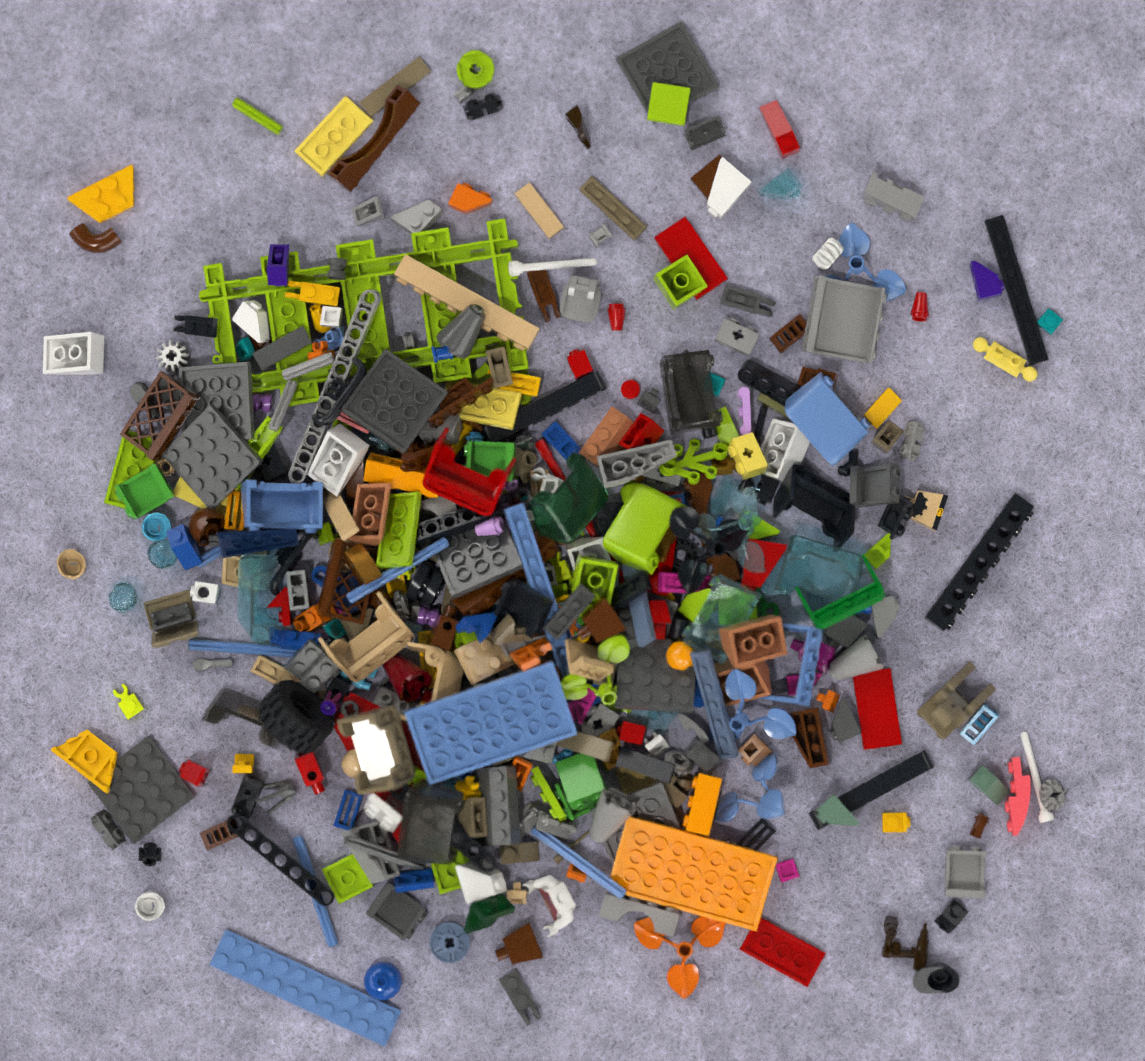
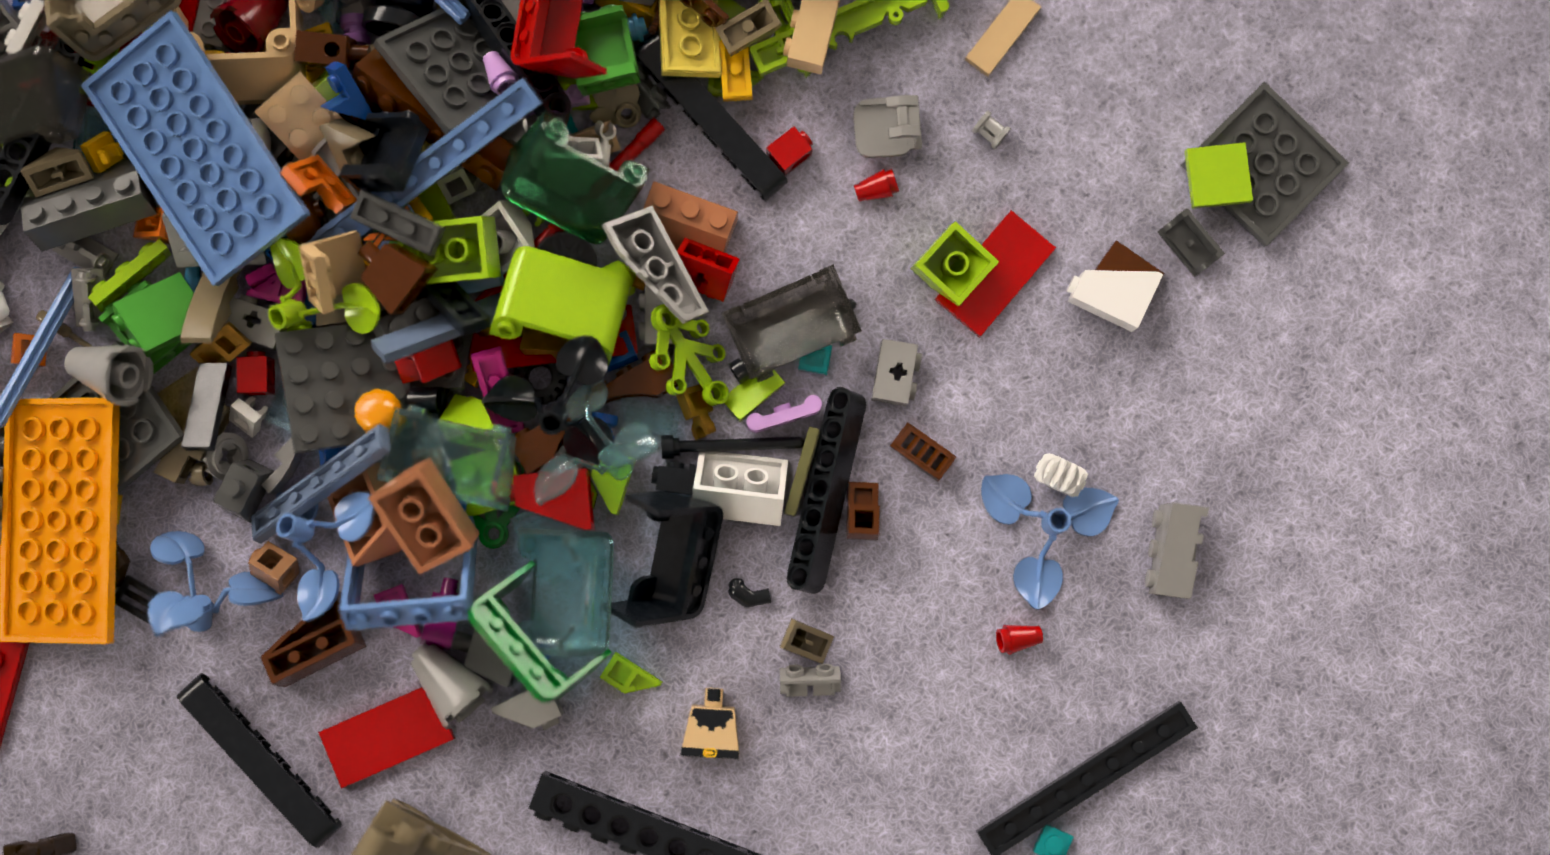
camera: 65 degrees right, 0 degrees up
dark tan slope [499,842,540,864] -> none
white piece [508,258,597,276] -> none
reddish brown hinge [526,270,561,322] -> none
blue slope [541,420,581,462] -> none
neon yellow plate [548,551,573,584] -> none
dark brown slope [565,105,591,150] -> none
dark tan tile [579,176,647,241] -> none
red tile [621,380,640,400] -> none
dark grey tile [637,388,660,413] -> none
light orange brick [682,774,722,836] -> none
dark grey hinge [720,285,776,318] -> none
light yellow brick [728,432,768,480] -> none
clear light blue slope [758,168,803,200] -> none
slope [759,100,800,159] -> none
dark pink tile [775,858,799,883] -> none
medium blue windscreen [785,372,871,466] -> none
light grey panel [801,275,887,364] -> none
orange tile [816,690,840,713] -> none
sand green slope [816,794,860,826] -> none
dark grey slope [830,698,861,743] -> none
dark grey panel [850,462,901,508] -> none
yellow slope [863,387,902,429] -> none
black bracket [878,495,914,540] -> none
yellow bracket [882,813,910,832] -> none
dark purple slope [969,261,1004,301] -> none
light yellow plate [973,337,1038,382] -> none

